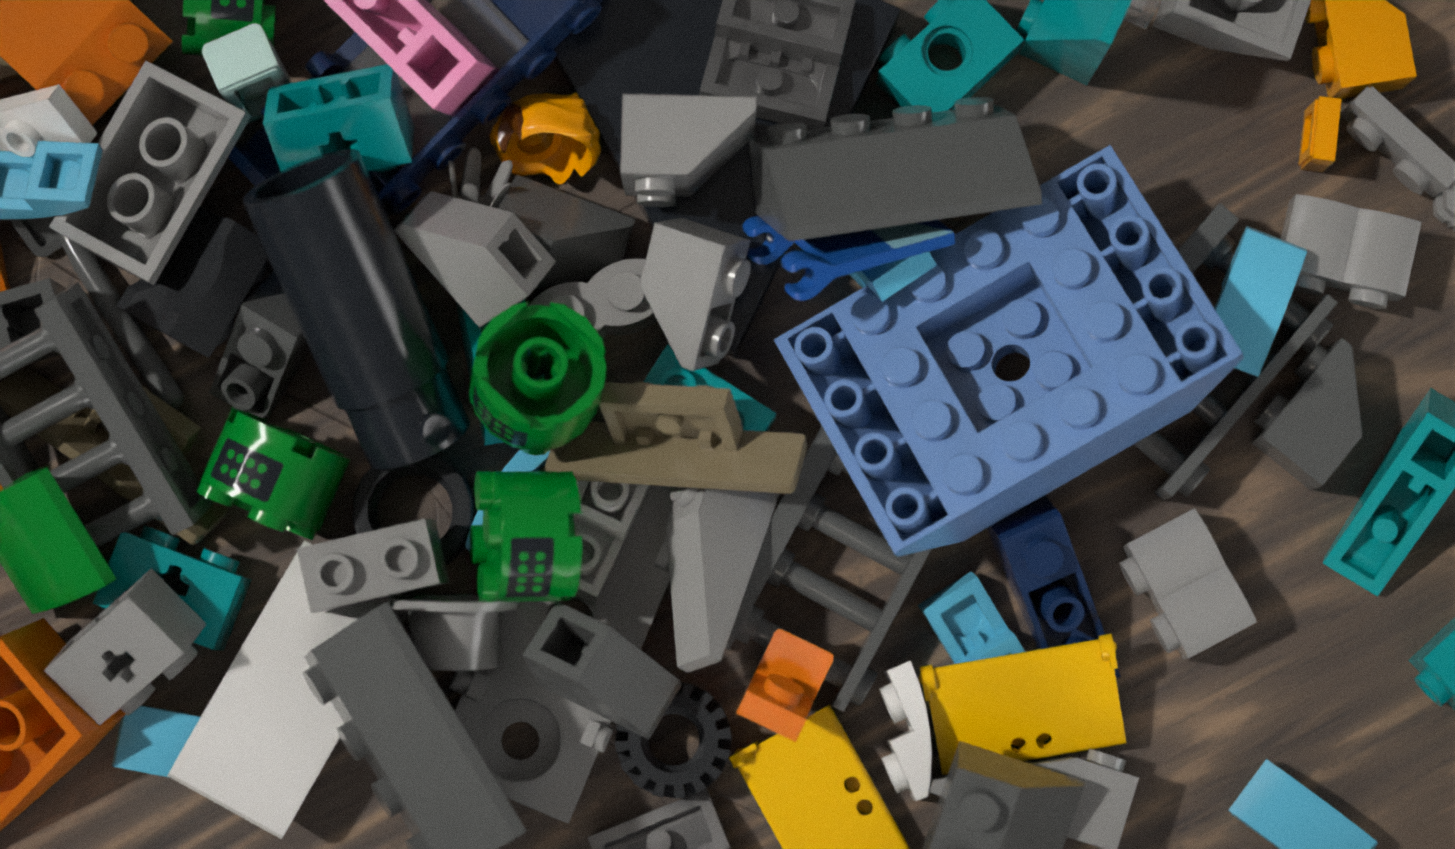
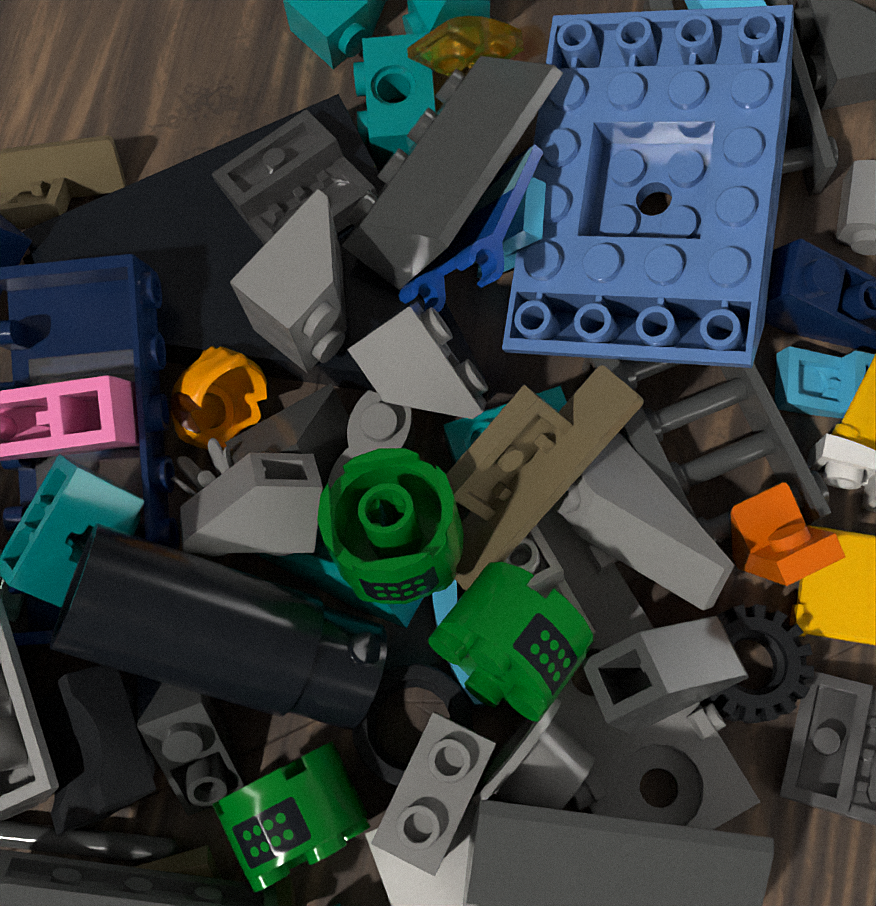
camera: 45 degrees left, 10 degrees down
none -> clear yellow slope [407,16,524,77]

